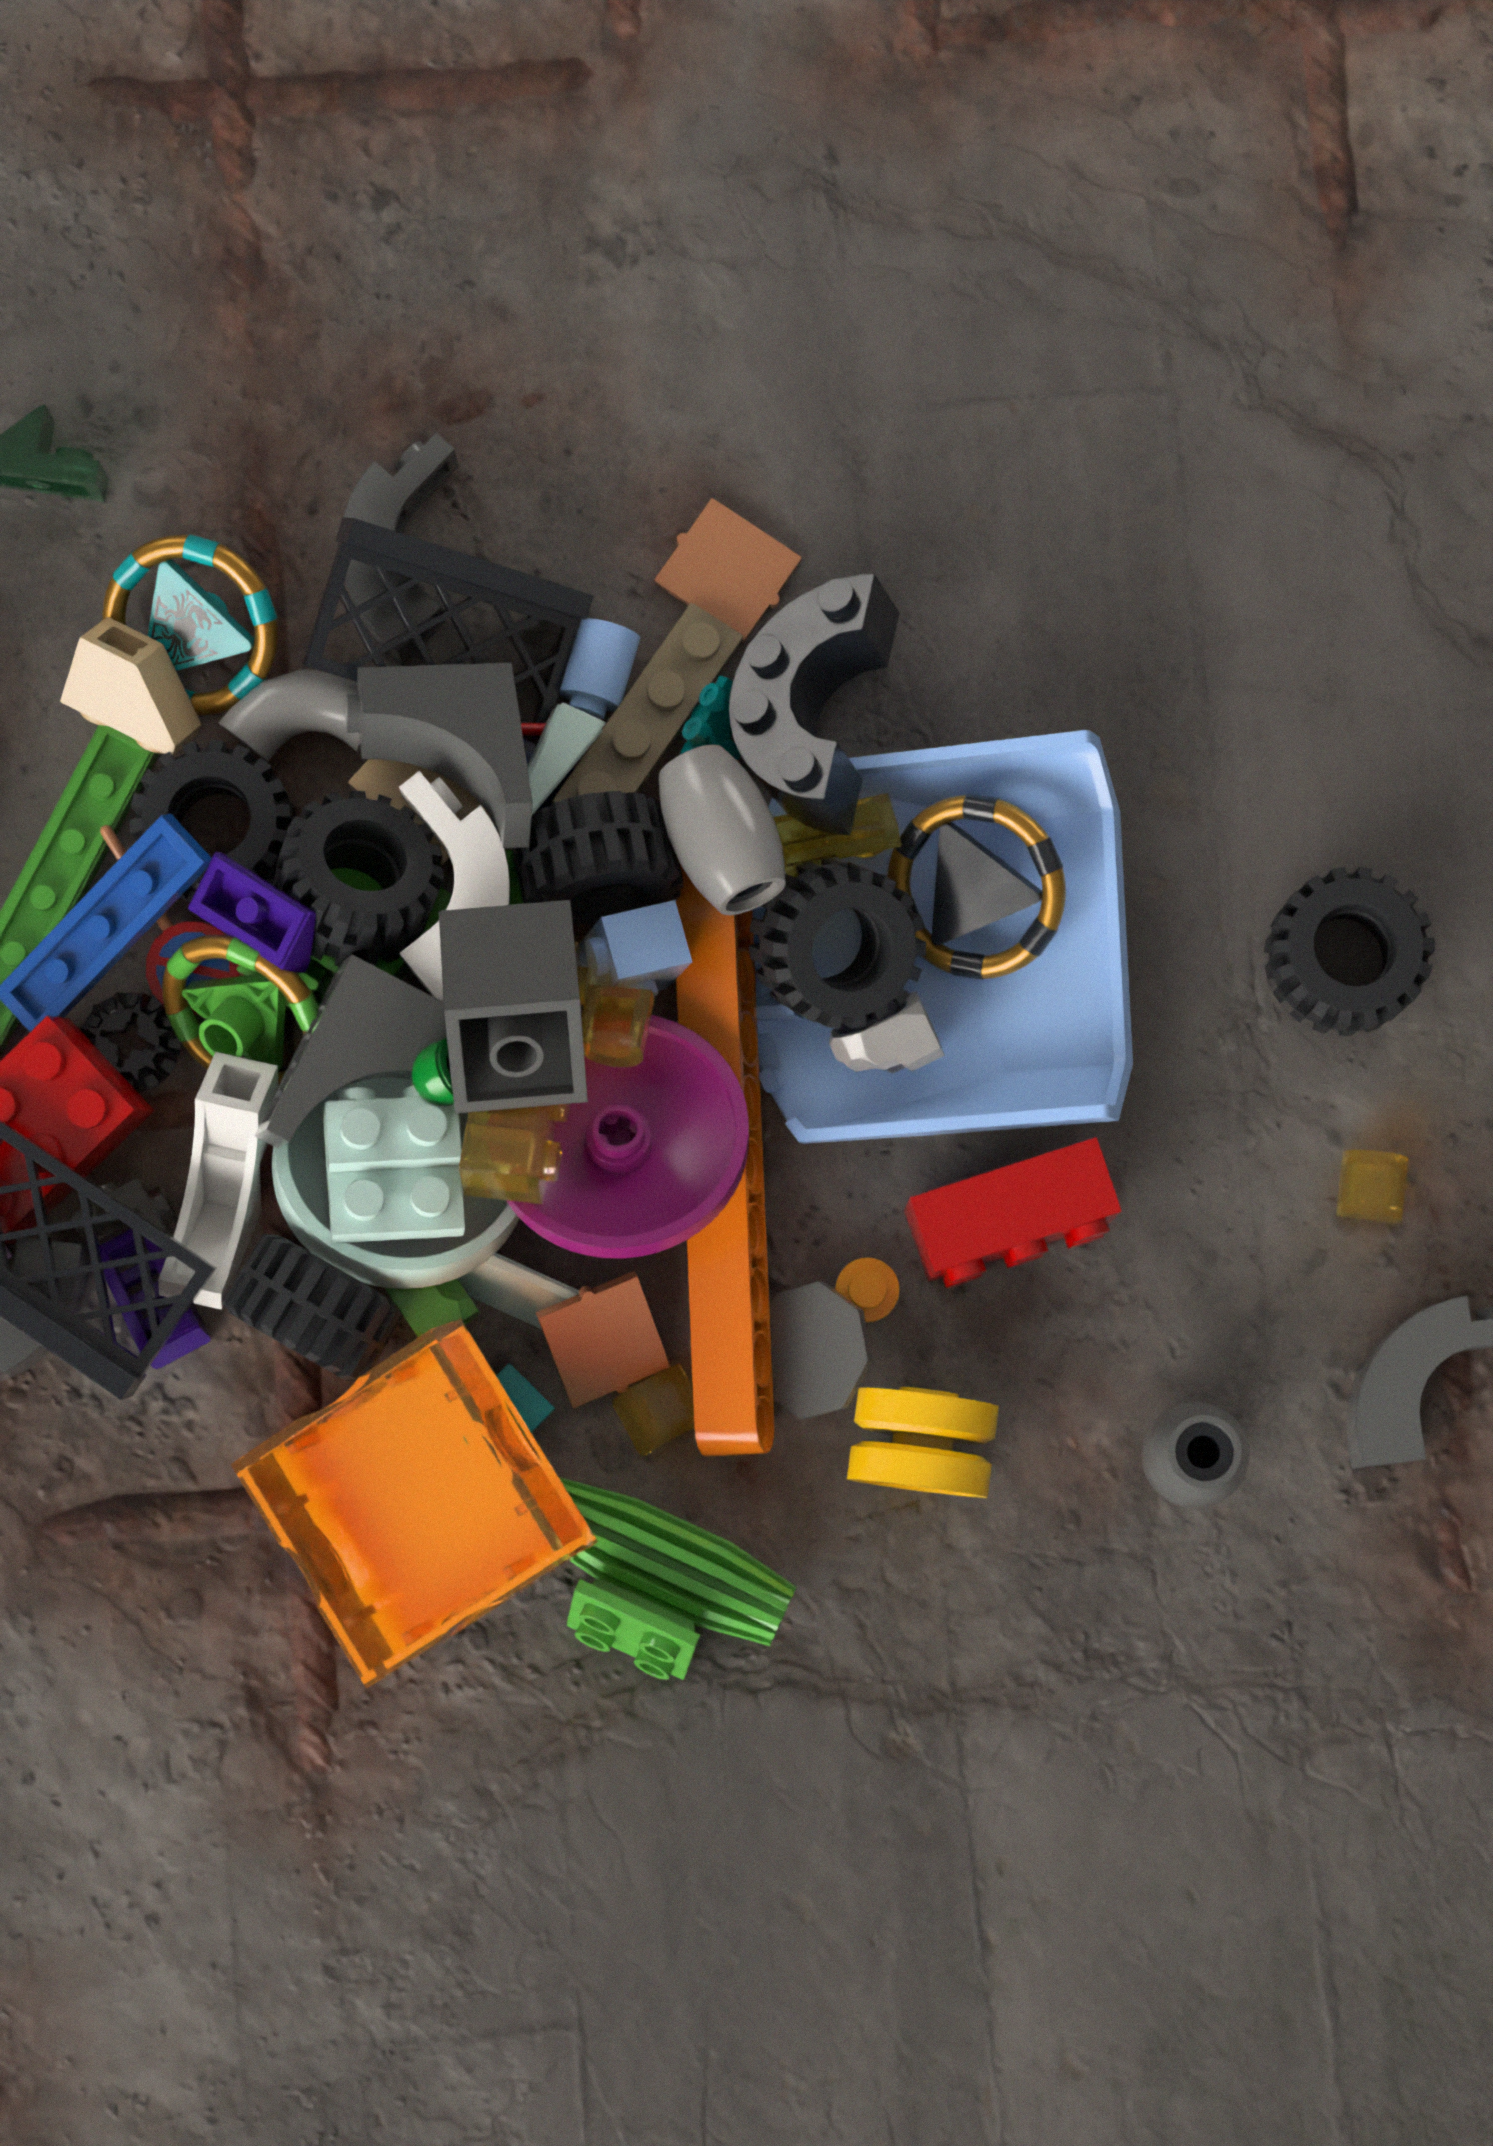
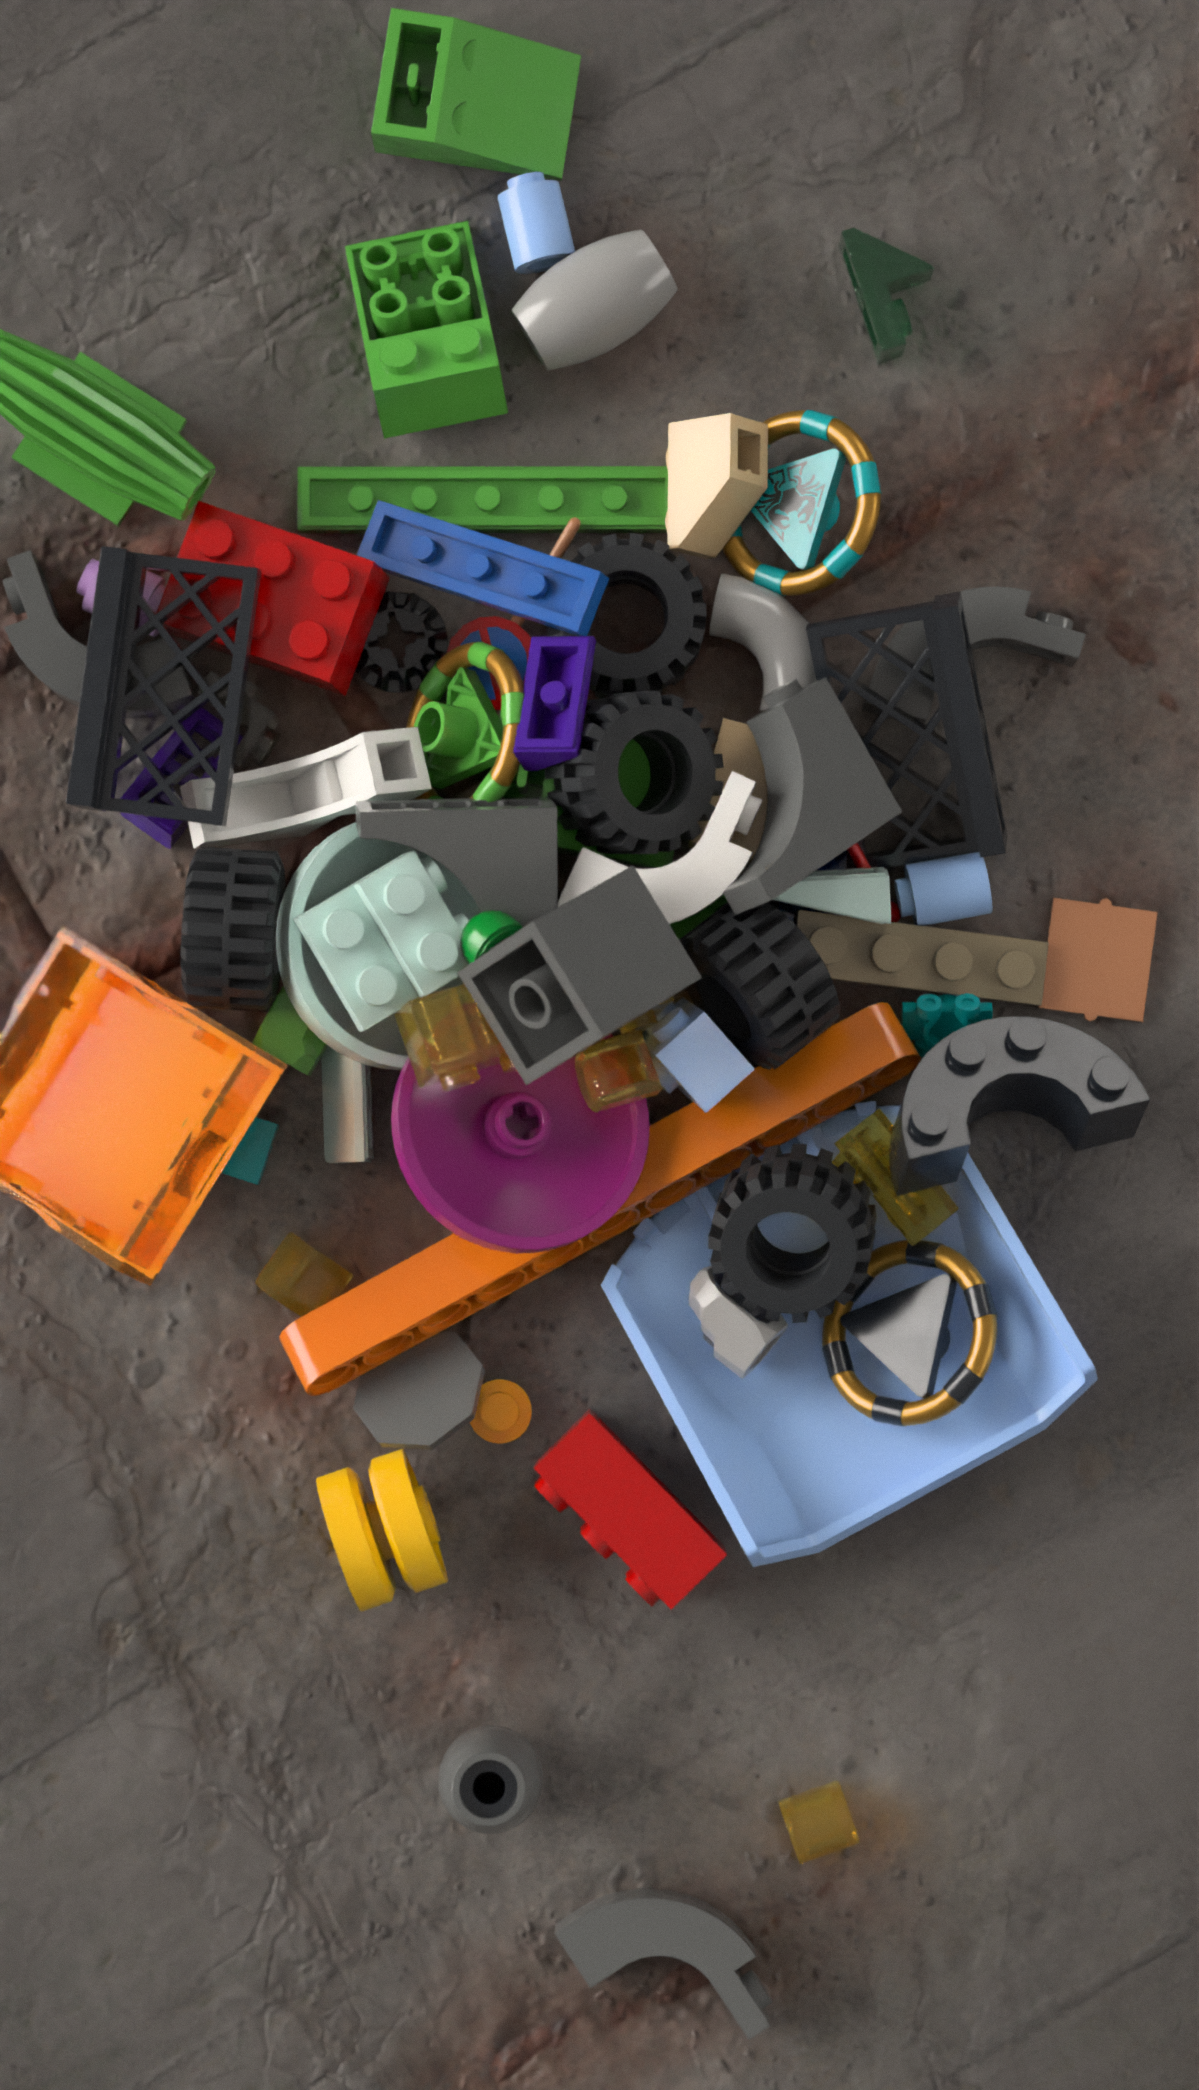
camera: 70 degrees right, 5 degrees up
nougat piece [535,1271,670,1409] -> none
bright green plate [556,1477,797,1680] -> none
light grey piece [659,745,786,915] -> none
black tyre [1264,867,1435,1036] -> none

